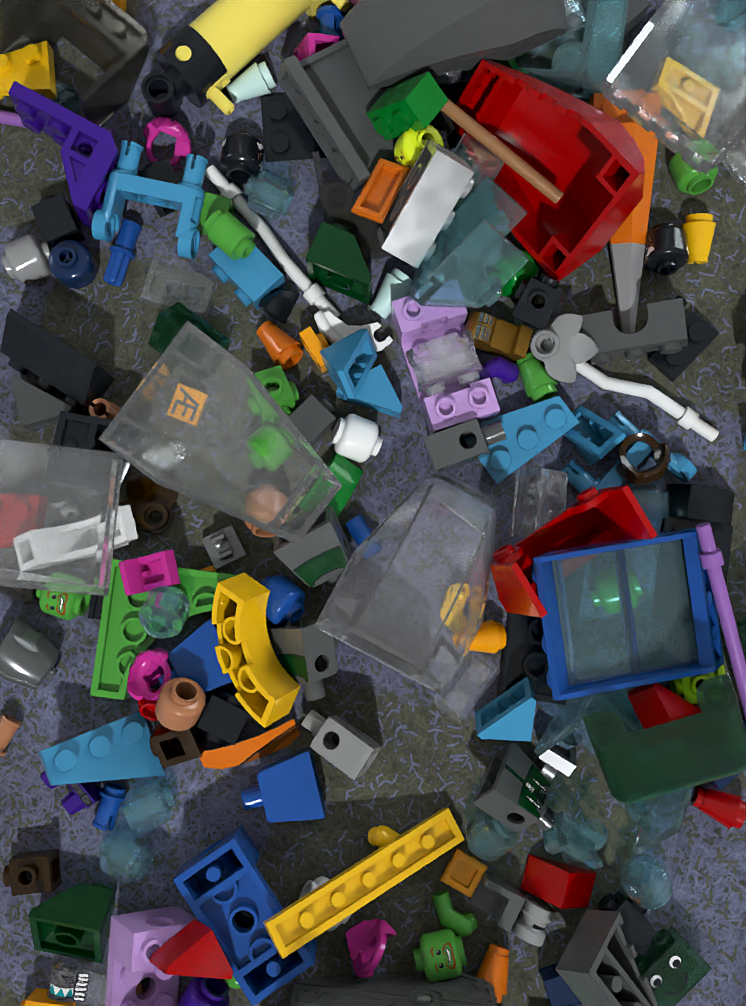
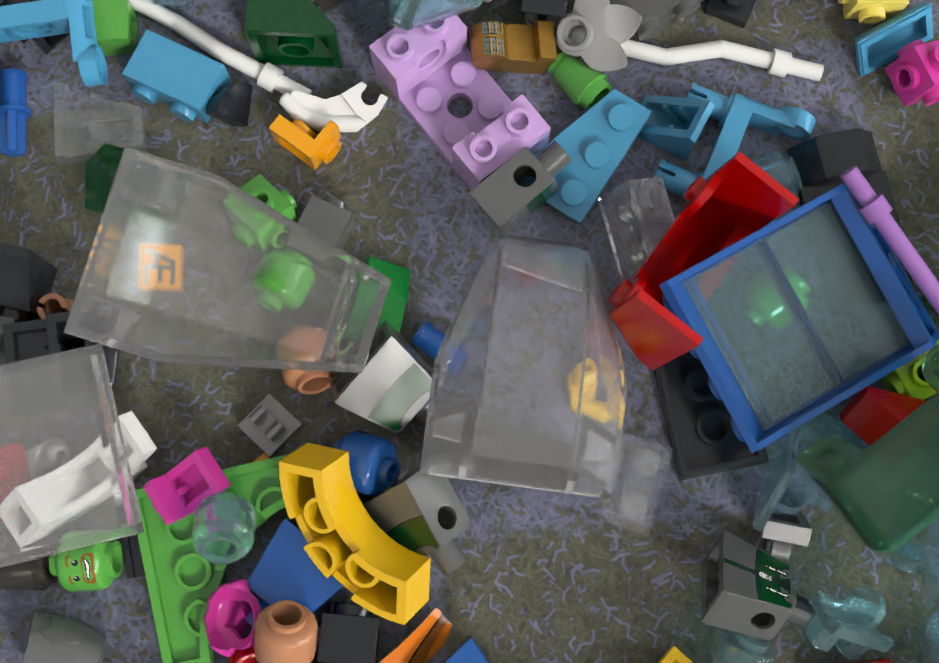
camera: 20 degrees left, 5 degrees down
dark brown plate [113,471,178,534] -> none
bright green brick [204,209,255,260] -> none
orange cone [256,321,303,370] -> none
light grey torso [301,709,383,780] -> none
dark azure slope [319,328,378,399] -> none
white head [330,413,383,463] -> none
dark azure slope [336,365,403,418] -> none
light aqua cone [370,268,416,319] -> none
clear brick [405,330,484,397] -> none
light orange cone [452,619,507,654] -> none
dark purple arm [473,356,519,384] -> none
dark azure slope [475,676,536,742] -> none
dark brown piece [616,433,671,486] -> none

